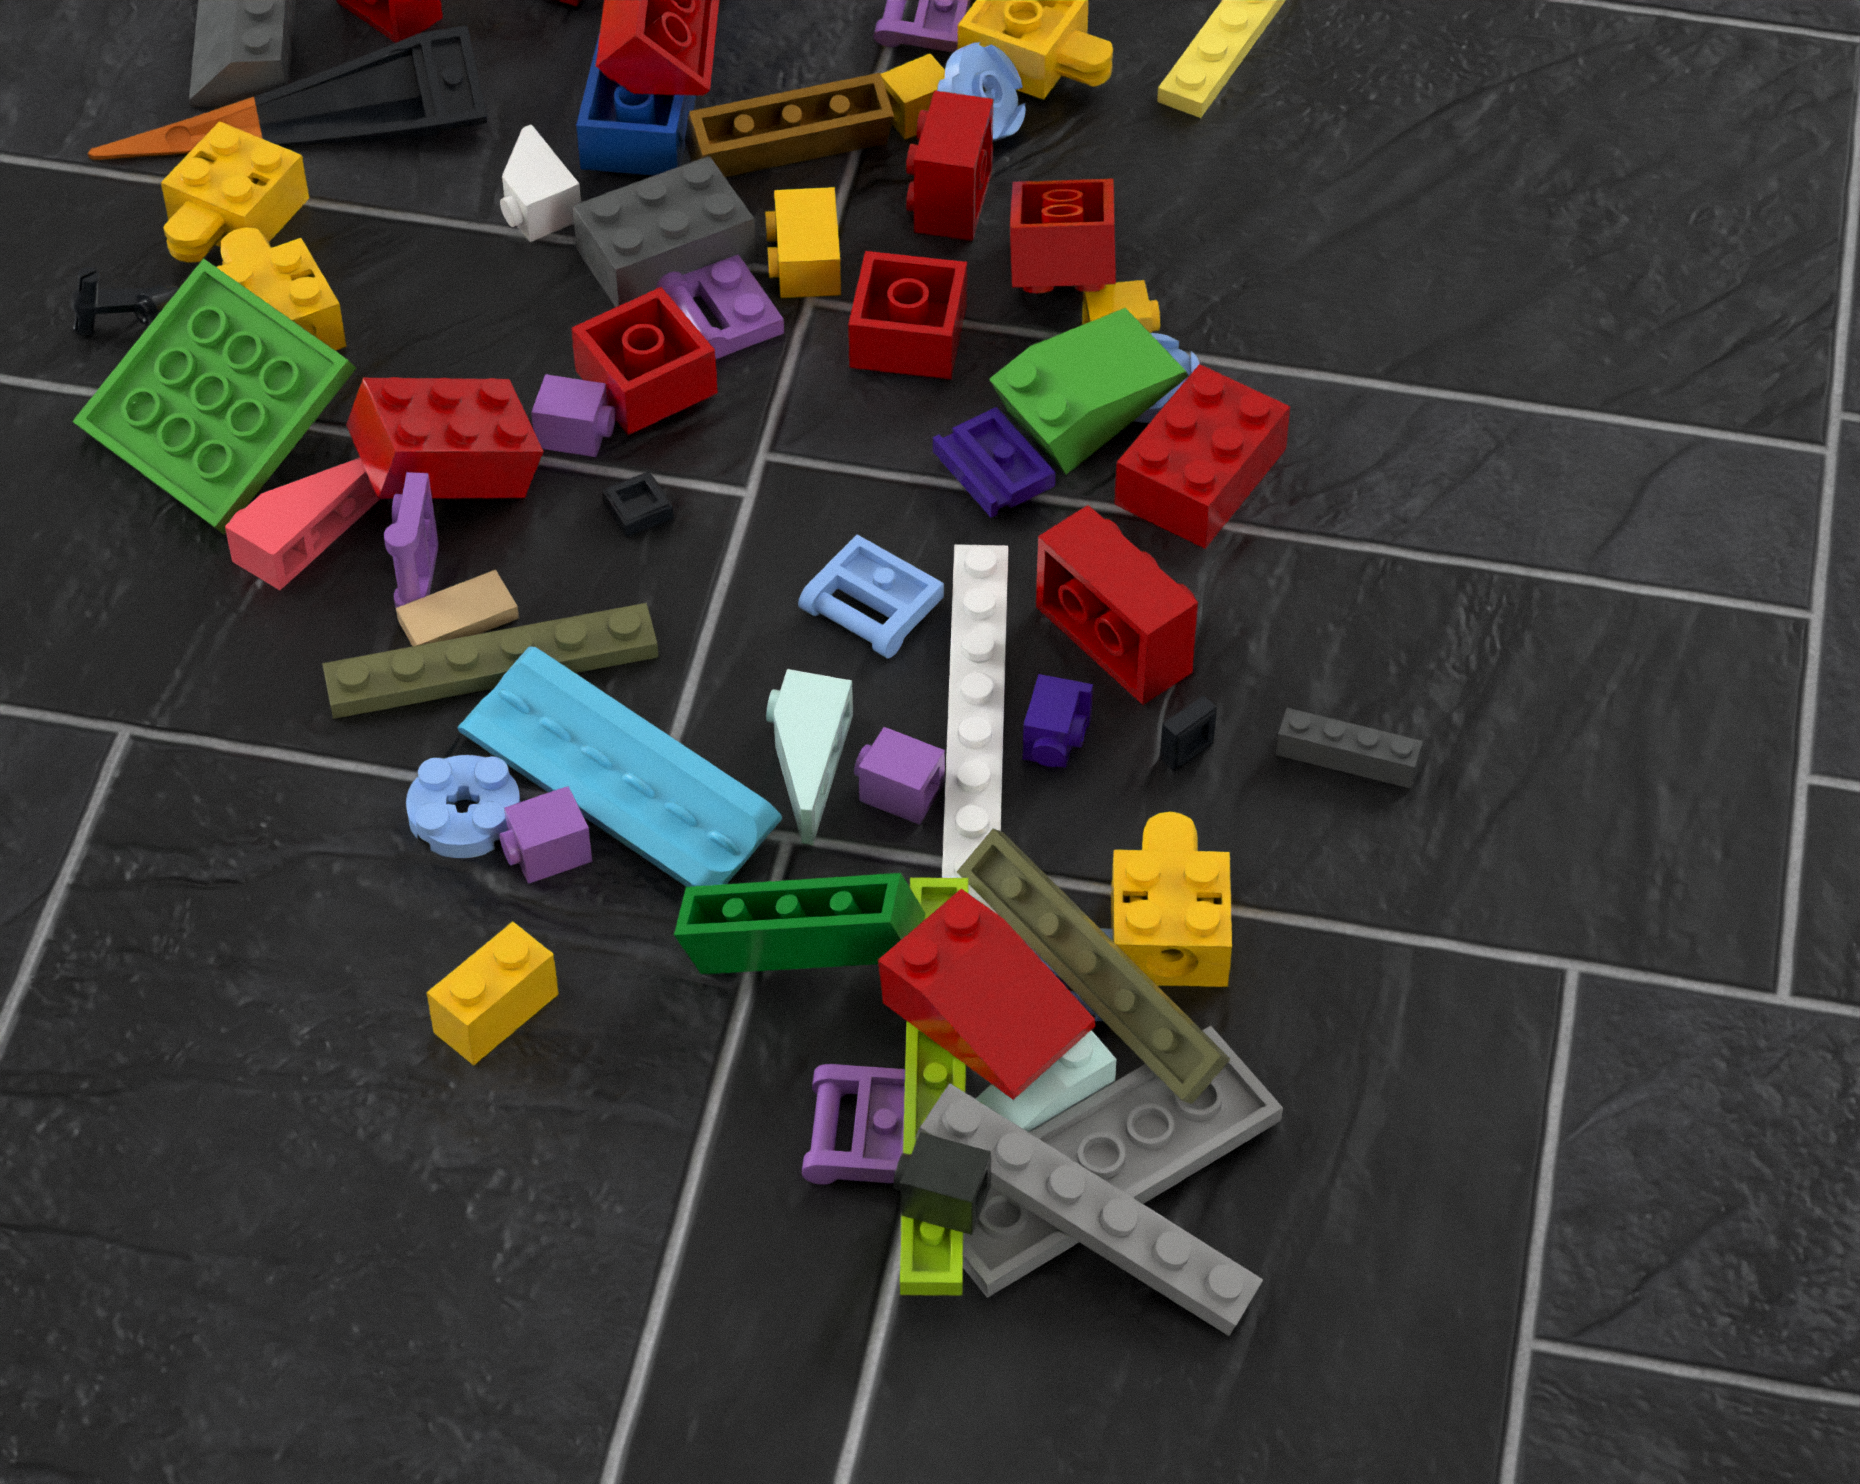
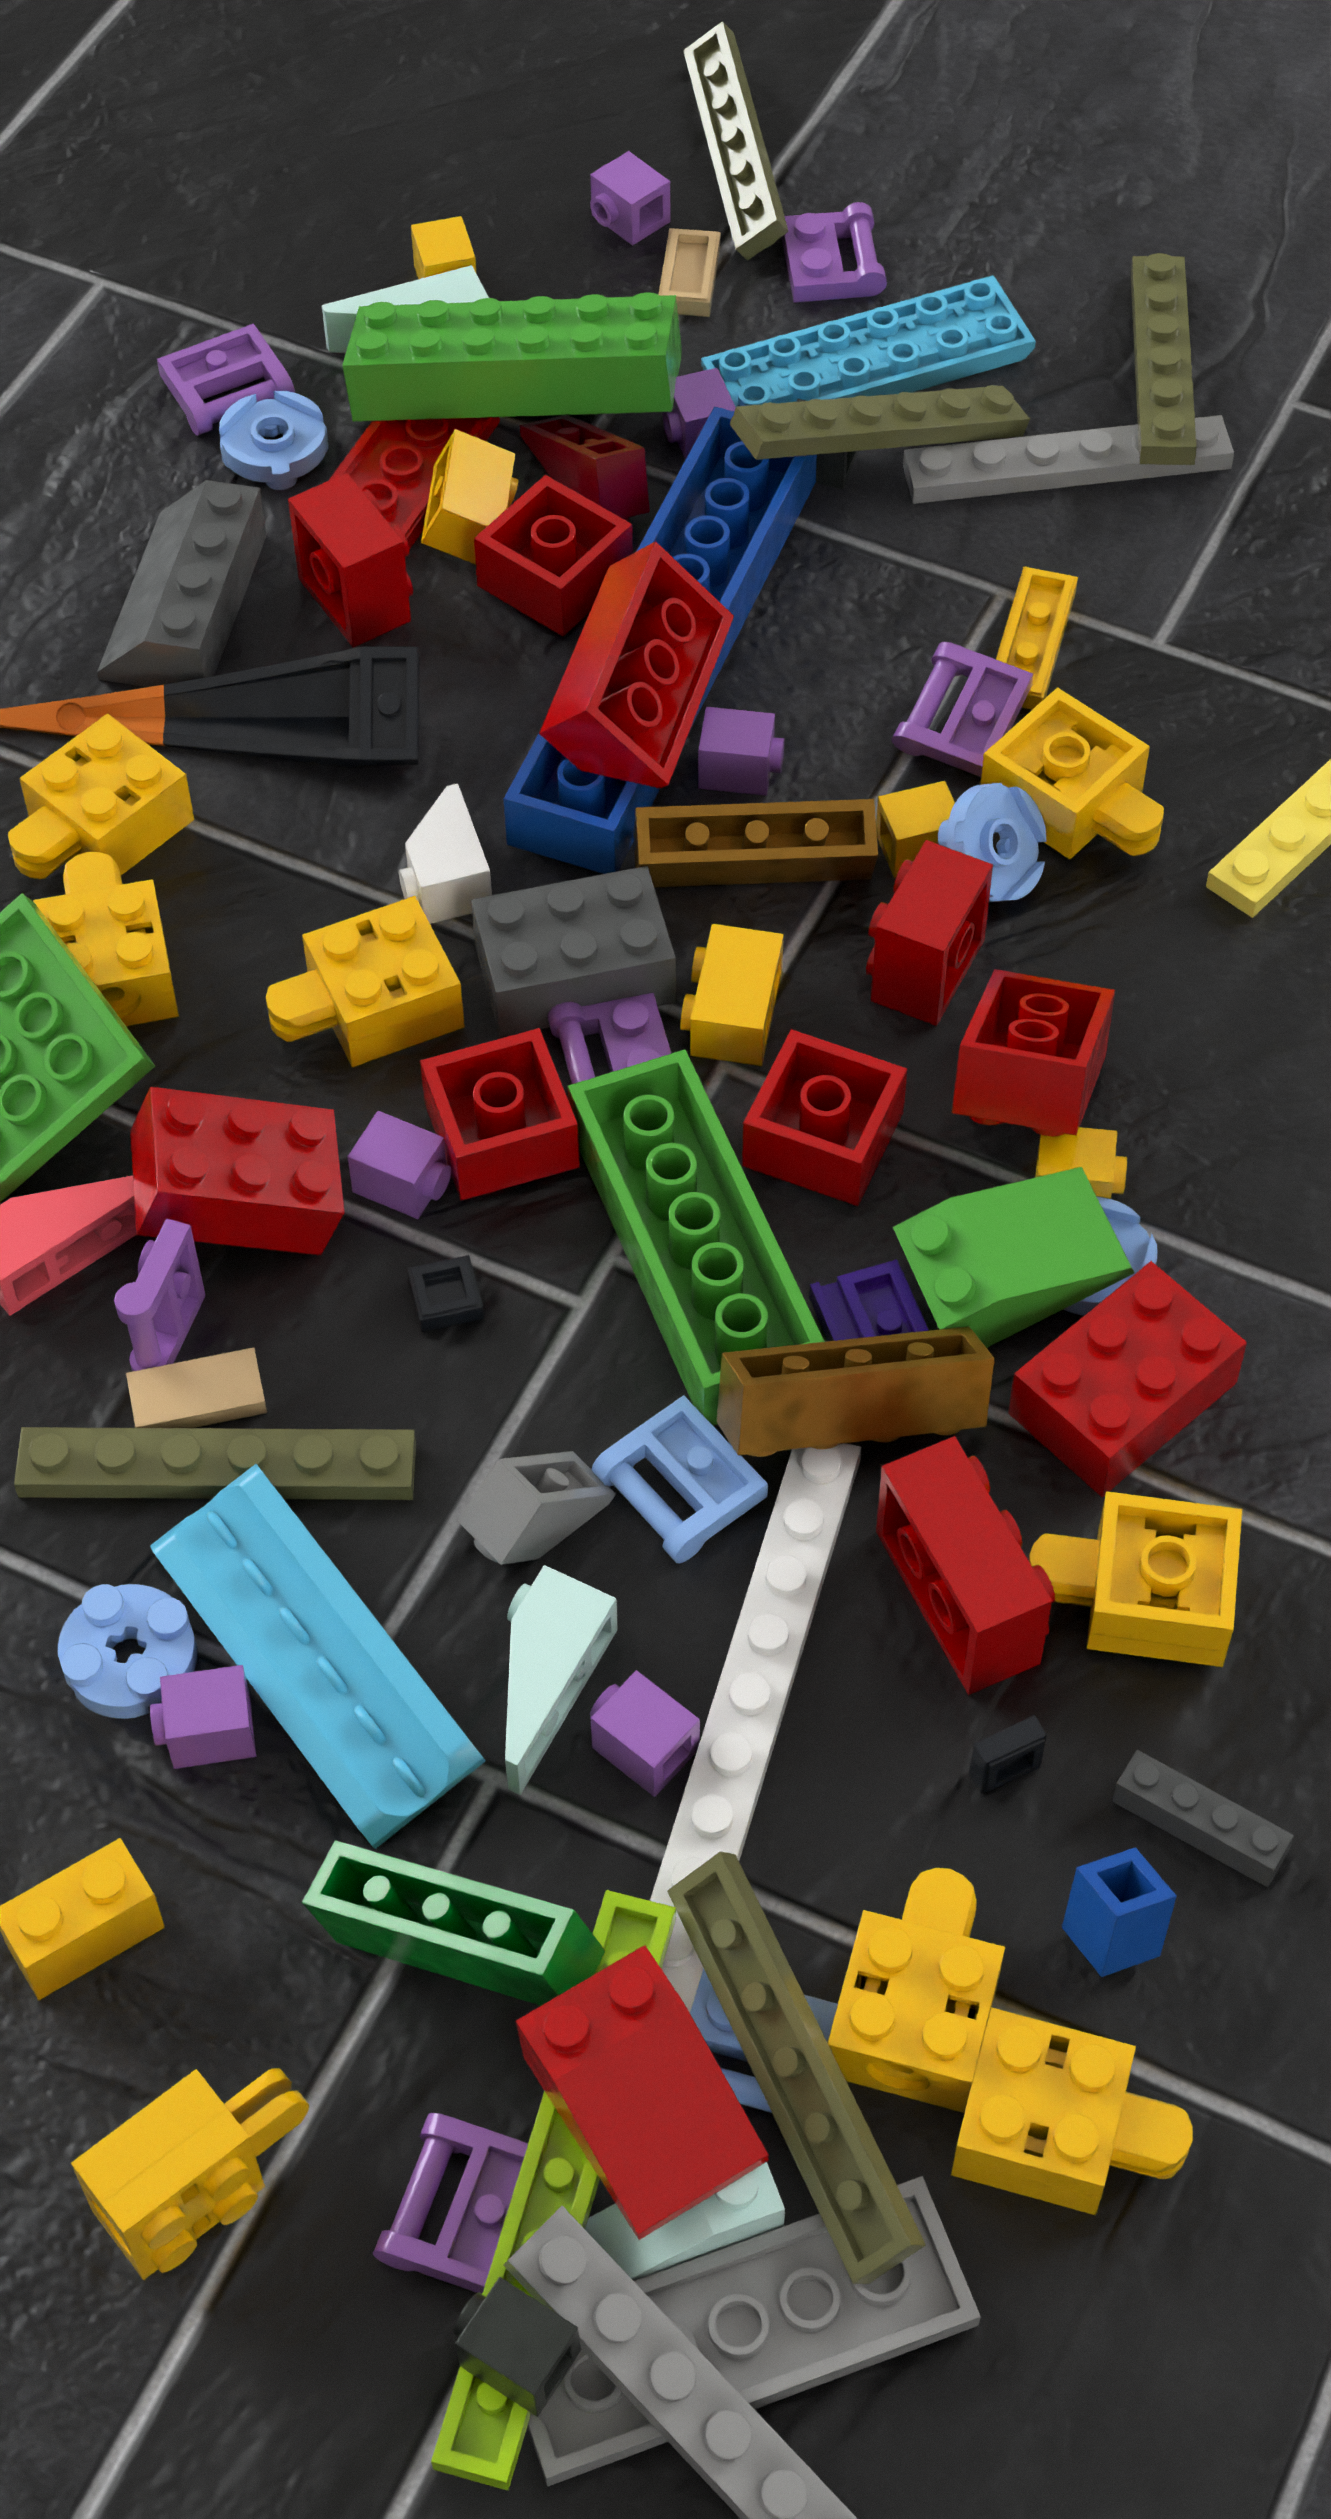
camera: 15 degrees right, 5 degrees up
dark purple brick [1023,674,1093,768] -> none
none -> yellow brick [71,2068,309,2280]
none -> yellow brick [266,896,465,1067]
none -> light grey slope [457,1451,616,1565]
none -> bright green brick [568,1049,824,1426]
none -> medium lavender brick [698,707,785,796]
none -> pearl gold brick [717,1326,995,1457]
none -> yellow brick [951,2007,1193,2215]
none -> yellow brick [1029,1491,1242,1667]
none -> blue brick [1062,1847,1177,1977]

